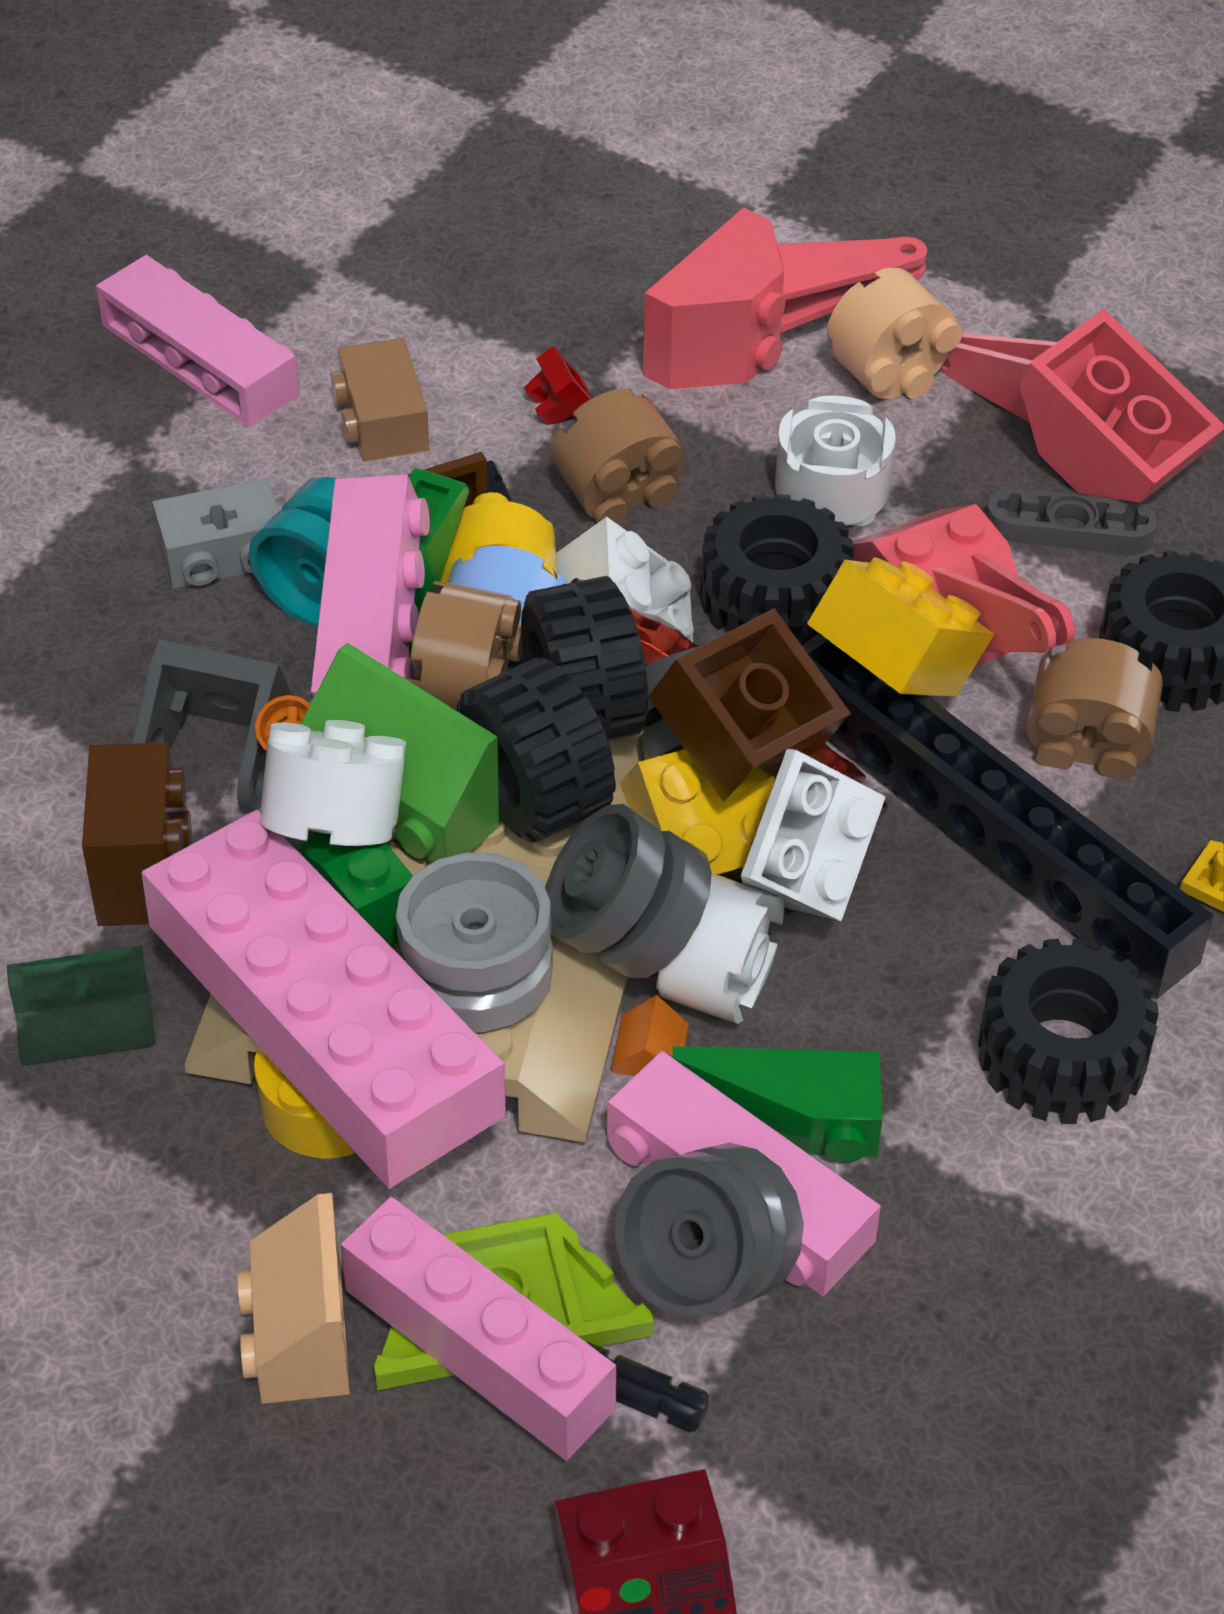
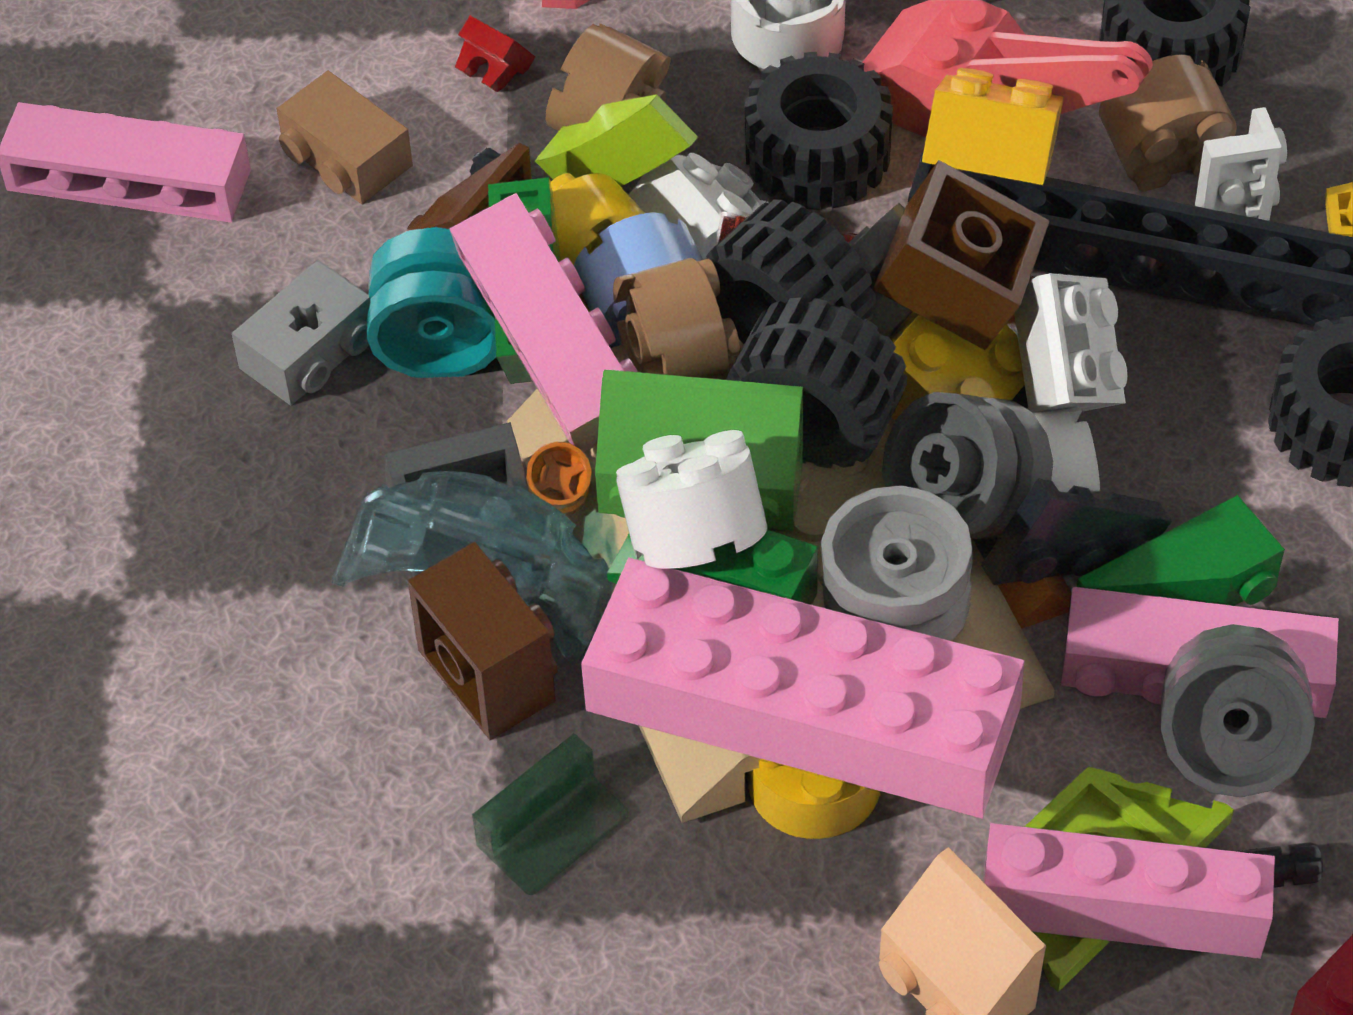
camera: 30 degrees left, 5 degrees up
none -> clear light blue windscreen [331,471,614,664]
none -> lime slope [535,94,698,186]
none -> black wing [981,478,1172,585]
none -> white bracket [1195,107,1287,221]

